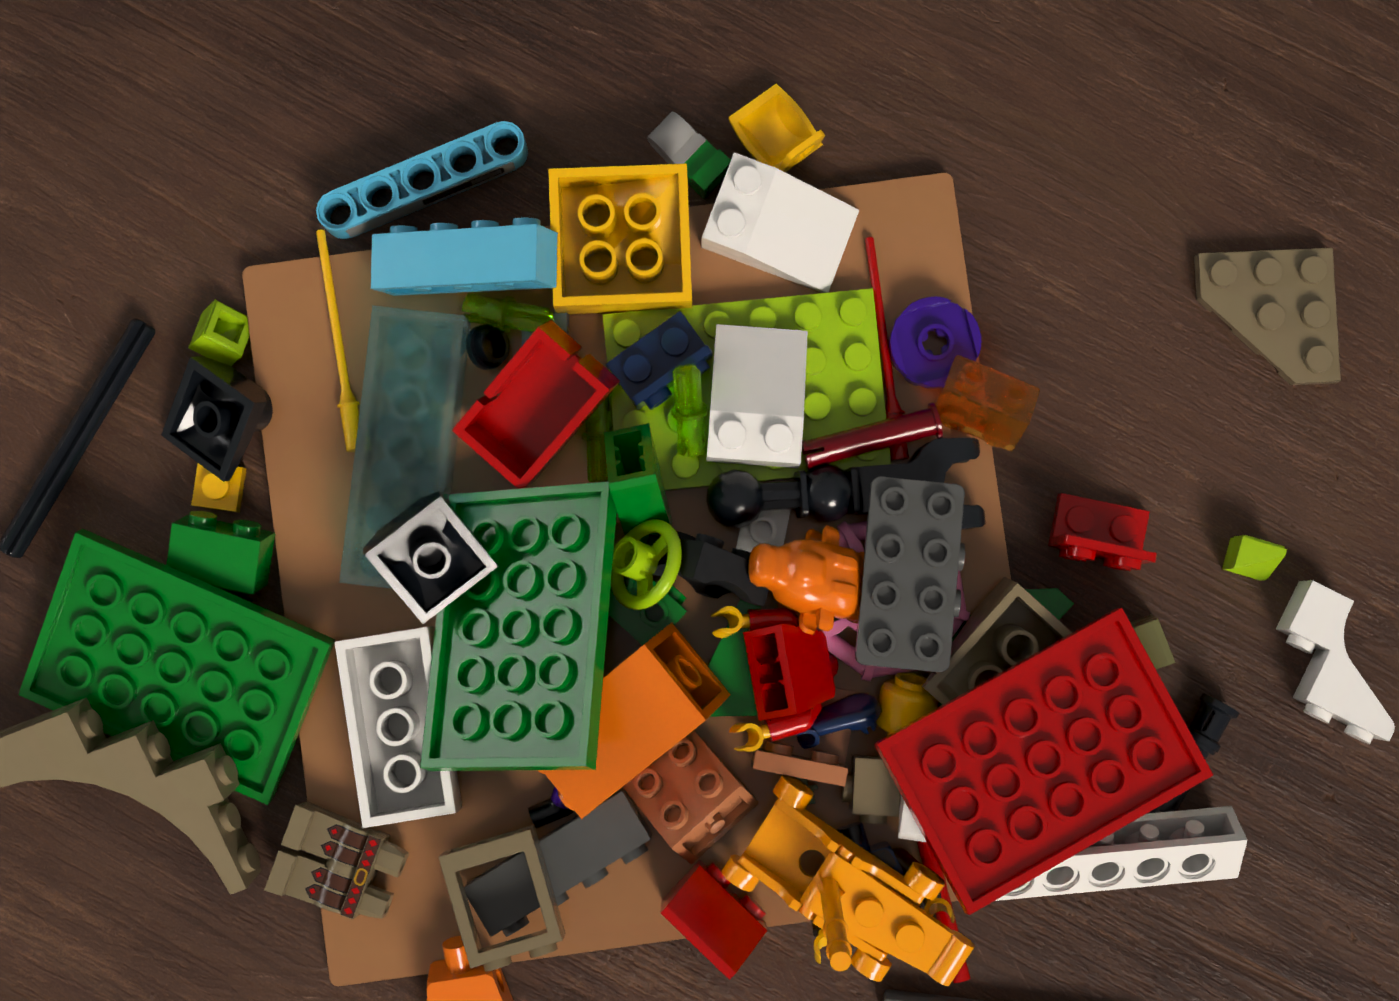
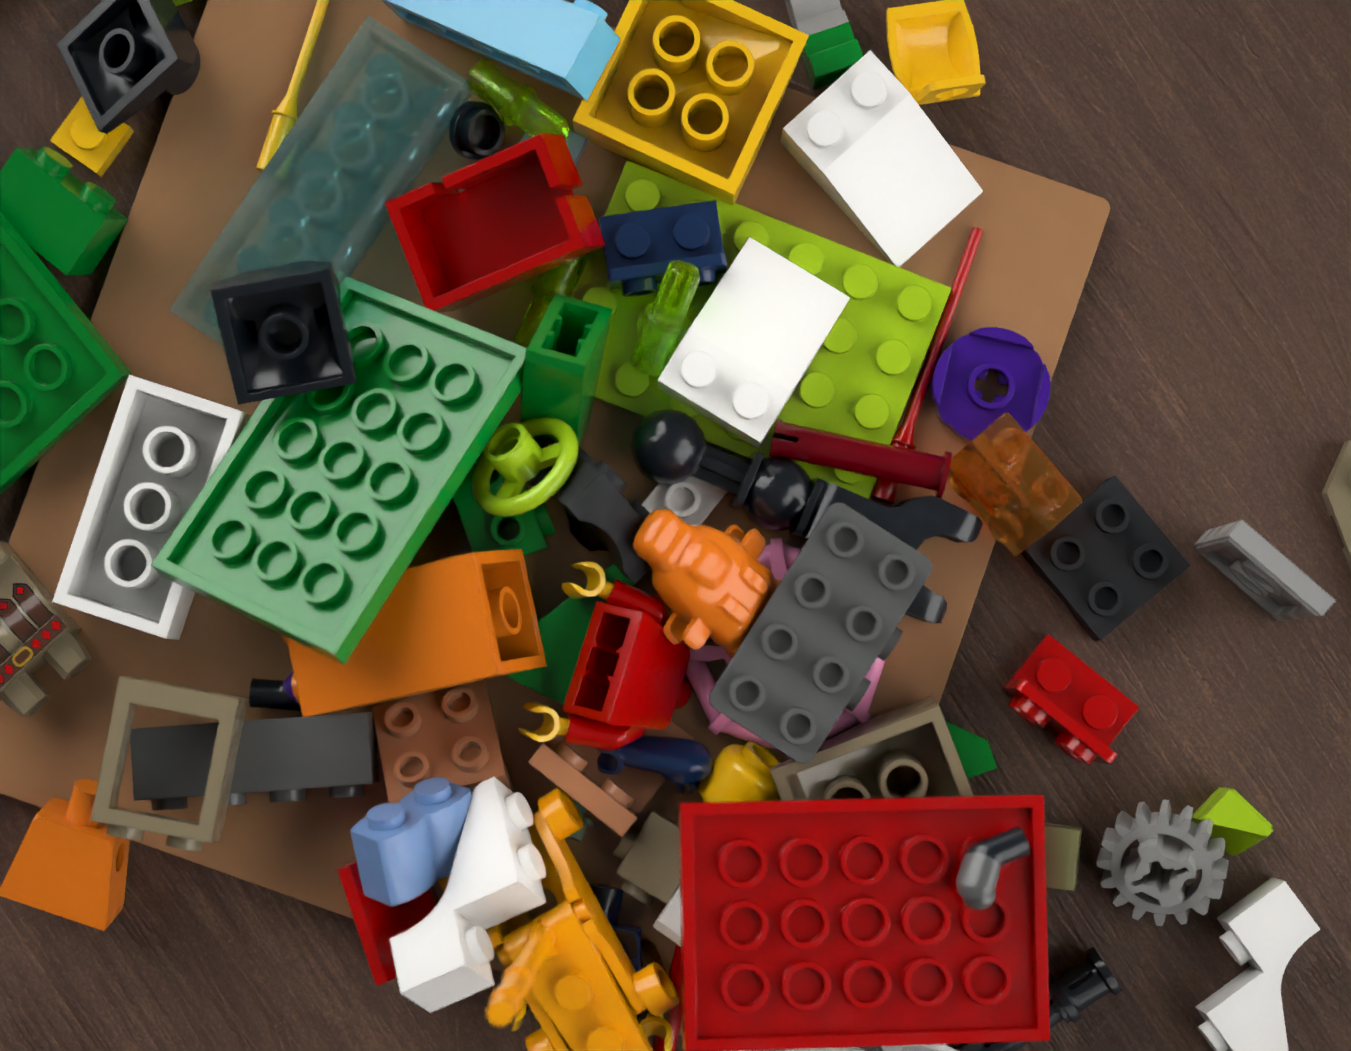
camera: 30 degrees right, 0 degrees up
none -> medium blue brick [350,777,472,906]
none -> white arch [390,777,546,1013]
none -> arm [956,826,1030,910]
none -> black brick [1020,475,1191,641]
none -> light grey gear [1097,800,1229,926]
none -> light grey tile [1193,520,1336,621]

